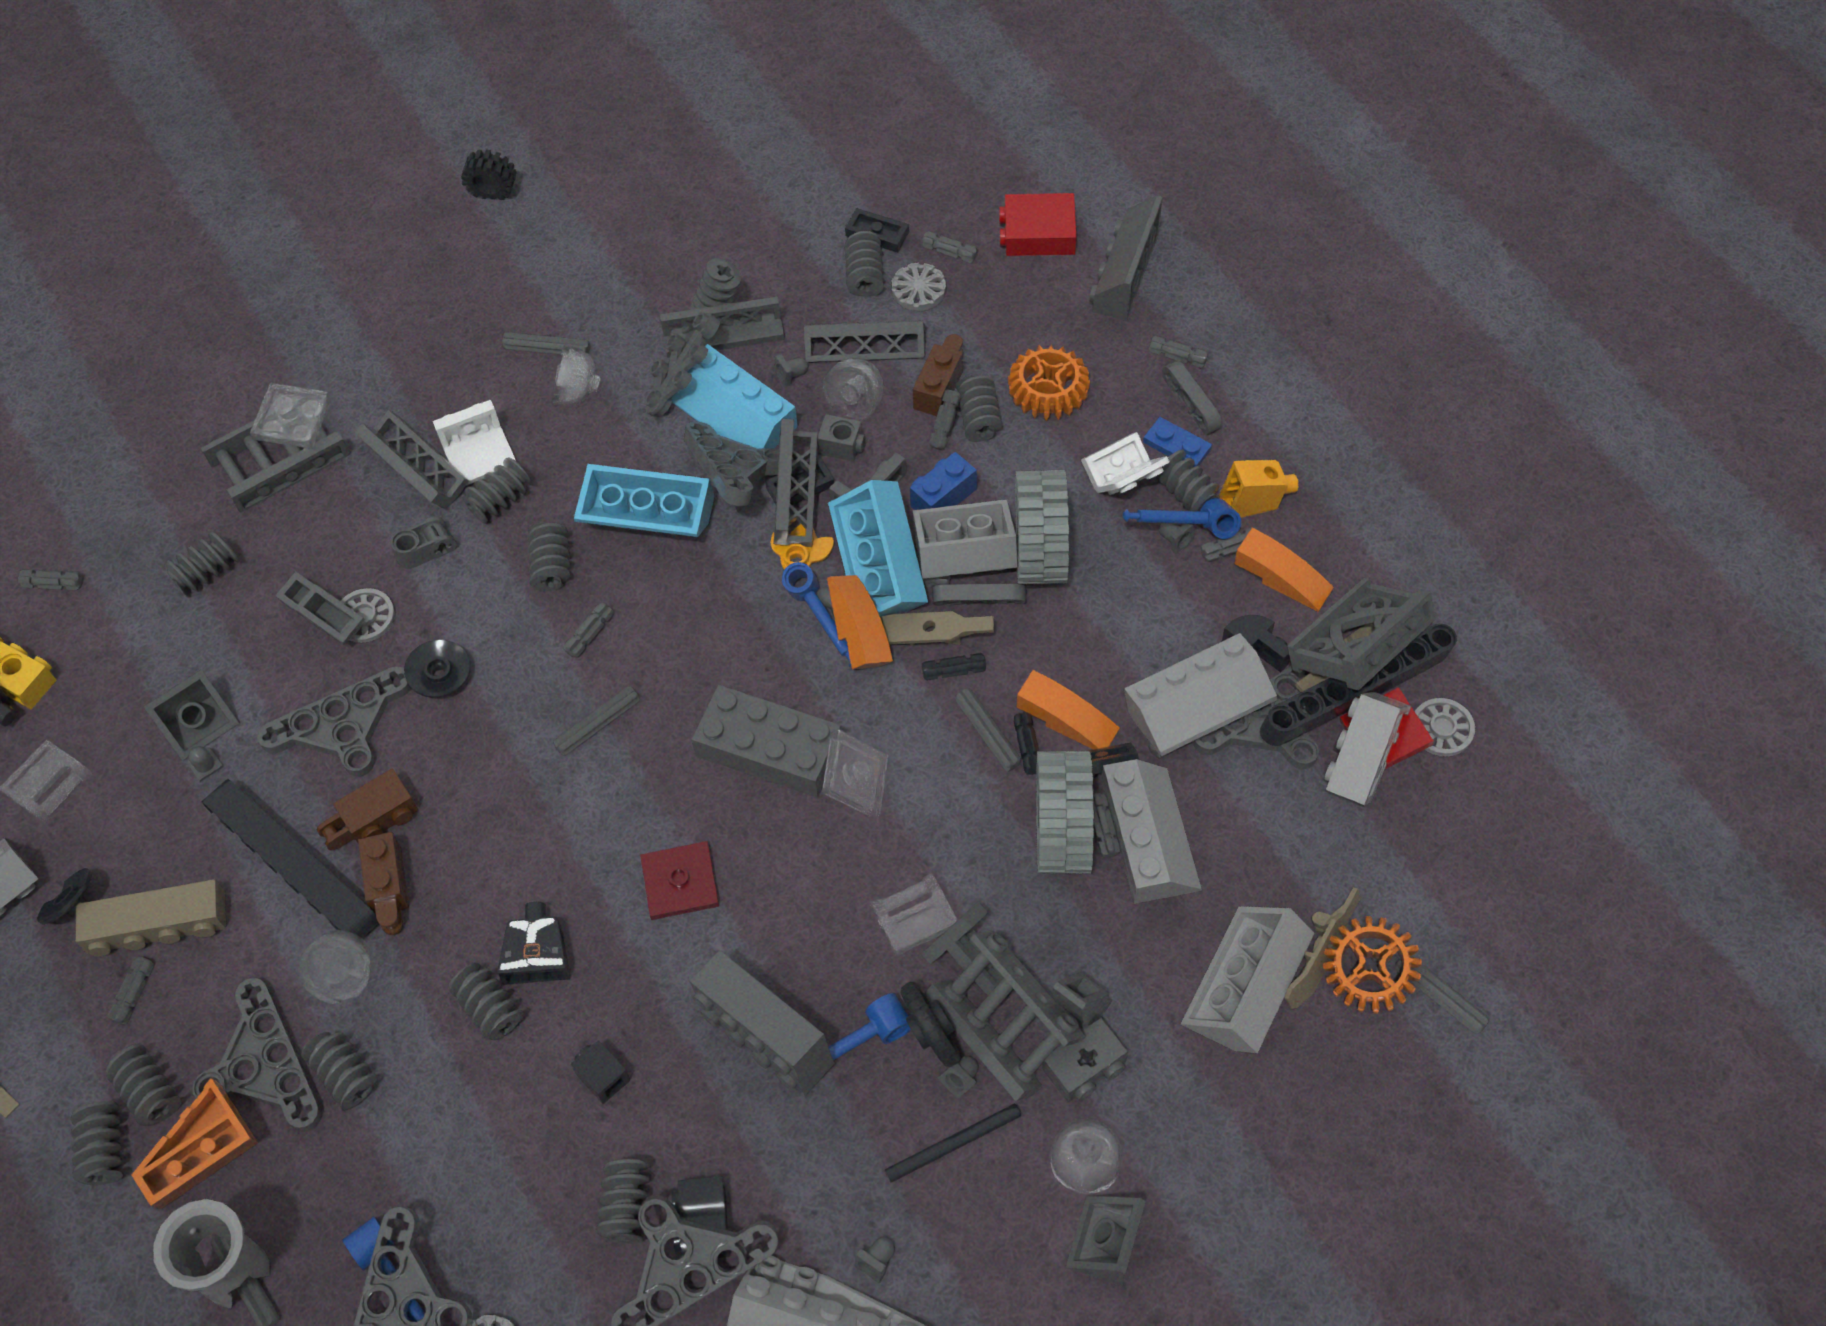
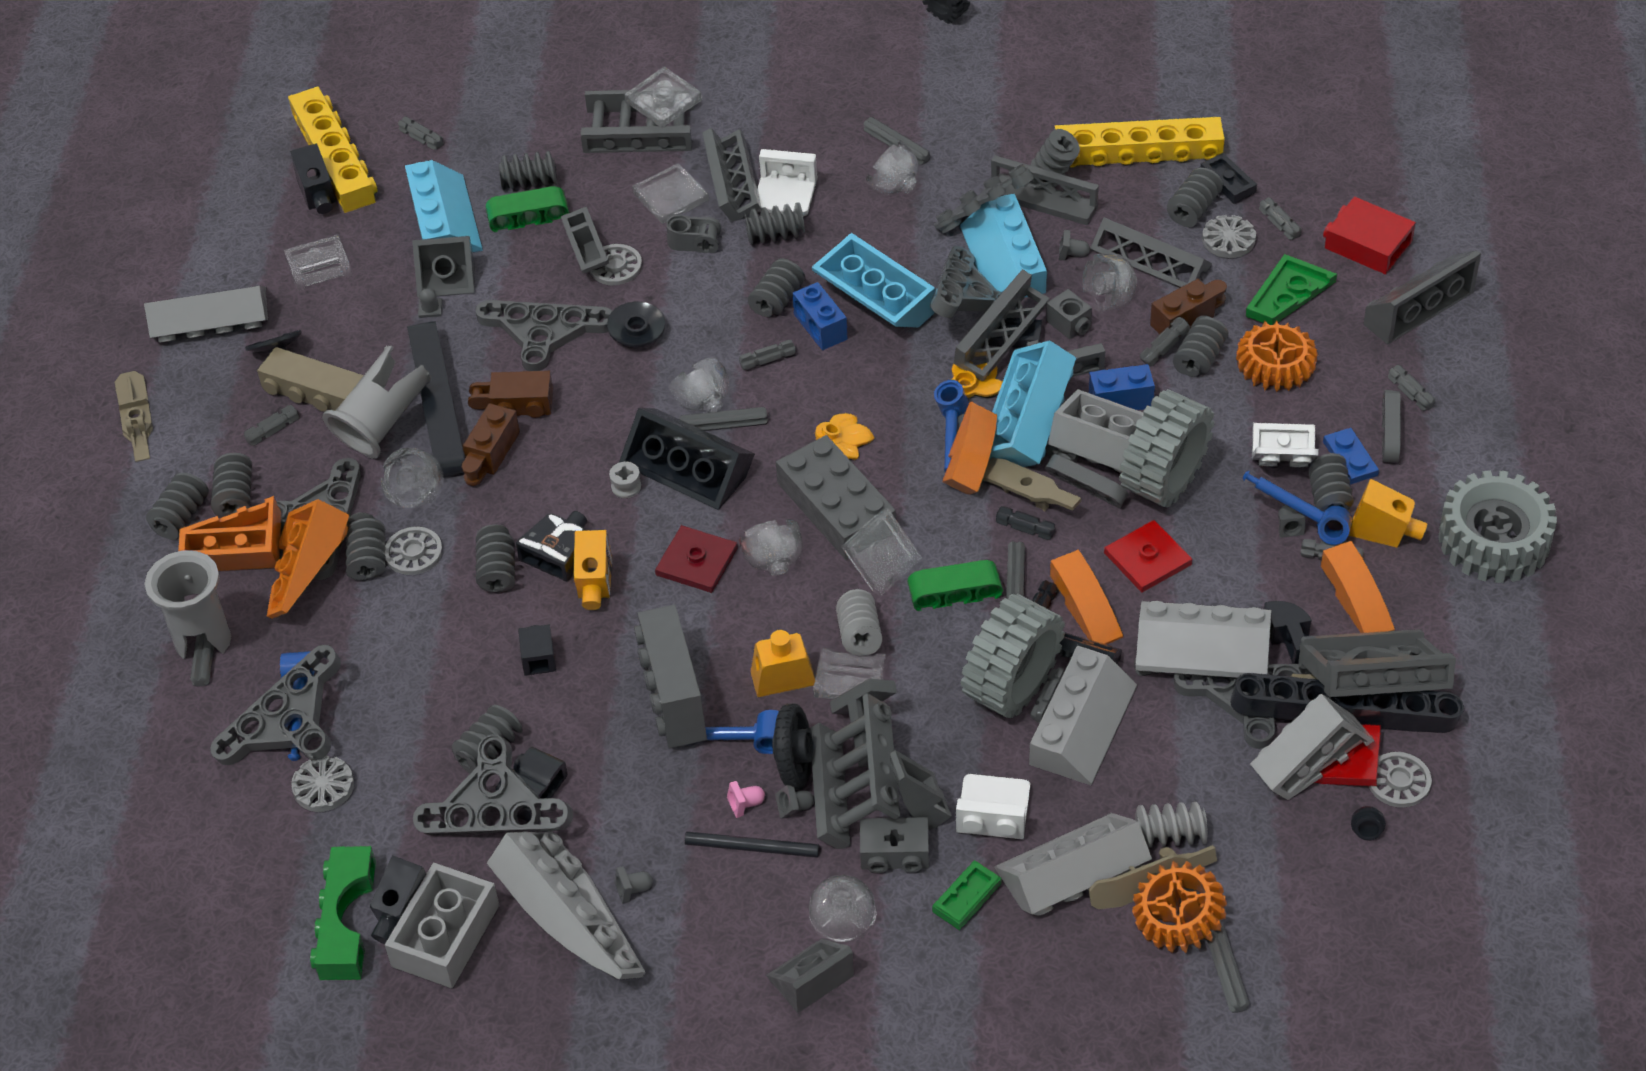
camera: 35 degrees right, 10 degrees down
none -> orange wedge [267,499,349,619]
none -> light grey piece [322,346,431,459]
none -> light grey wheel [385,527,443,575]
none -> medium azure slope [405,160,483,252]
none -> green beam [486,186,569,233]
none -> light orange torso [574,530,612,610]
none -> light grey wheel [609,462,641,498]
none -> black slope [619,408,755,510]
none -> clear plate [632,163,709,224]
none -> clear cylinder [669,357,730,413]
none -> bright pink piece [727,781,765,818]
none -> clear cylinder [739,519,803,576]
none -> light orange torso [751,630,817,697]
none -> blue brick [793,282,848,351]
none -> light orange plate [815,413,874,459]
none -> light grey piece [836,589,882,656]
none -> green beam [907,560,1003,611]
none -> green plate [932,860,1002,931]
none -> white bracket [956,774,1030,839]
none -> yellow brick [1055,117,1224,167]
none -> red plate [1104,520,1193,593]
none -> light grey piece [1135,802,1207,848]
none -> green wing [1246,254,1337,325]
none -> black plate [1351,806,1386,840]
none -> light grey wheel [1439,470,1557,583]

